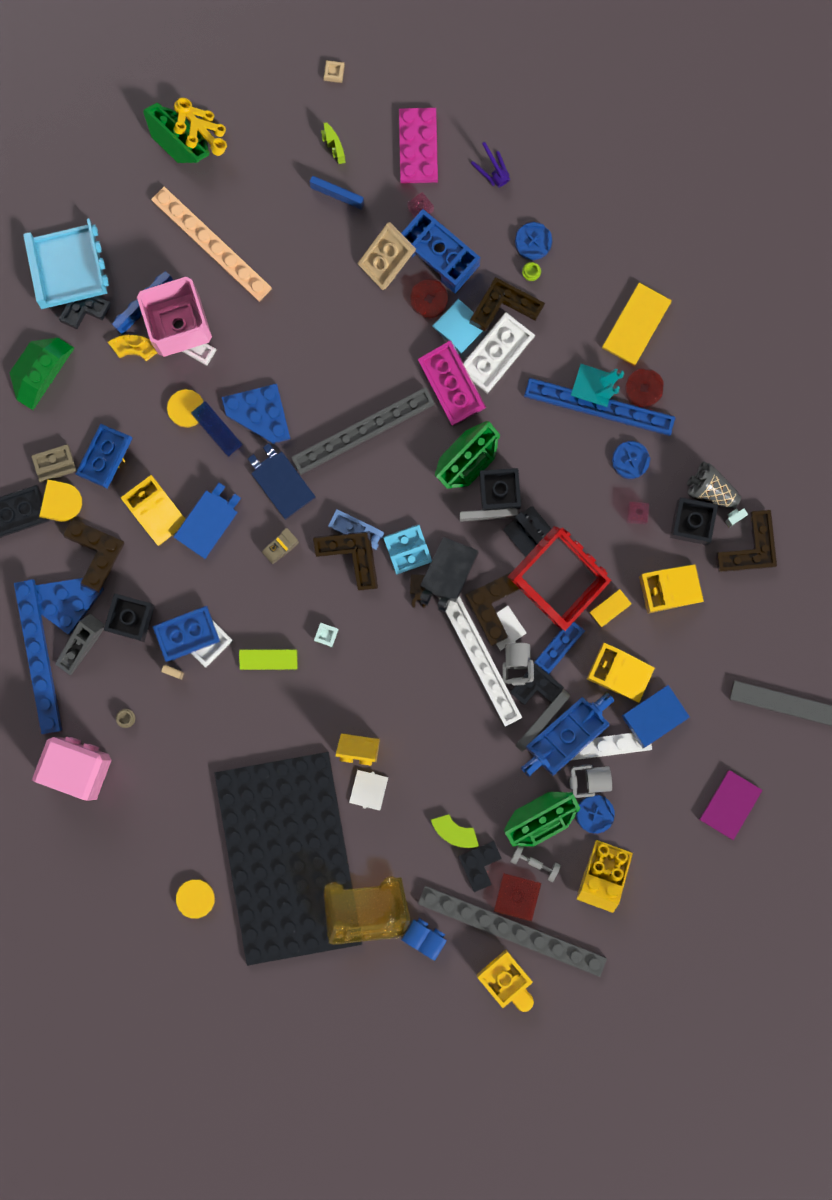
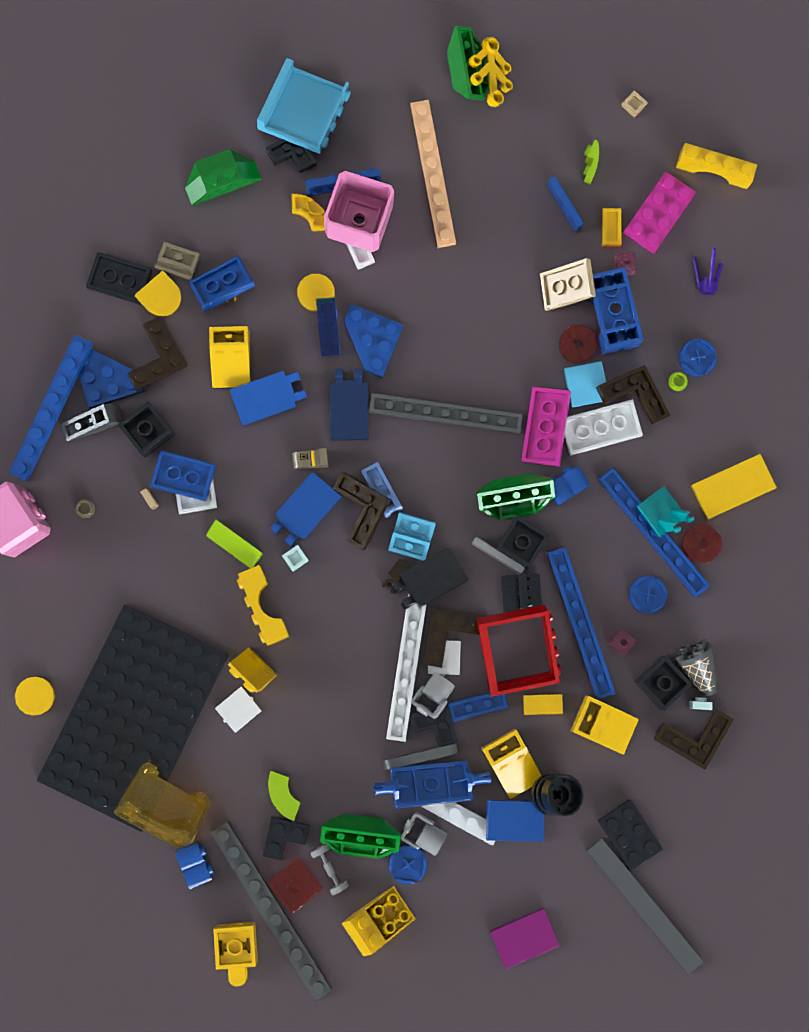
camera: 25 degrees right, 0 degrees up
none -> yellow arch [237,565,290,646]
none -> blue tile [270,472,341,547]
none -> black wheel [531,774,584,817]
none -> blue plate [547,547,616,700]
none -> blue brick [552,465,591,506]
none -> black plate [597,799,663,871]
none -> yellow tile [602,208,622,247]
none -> yellow arch [676,143,758,189]

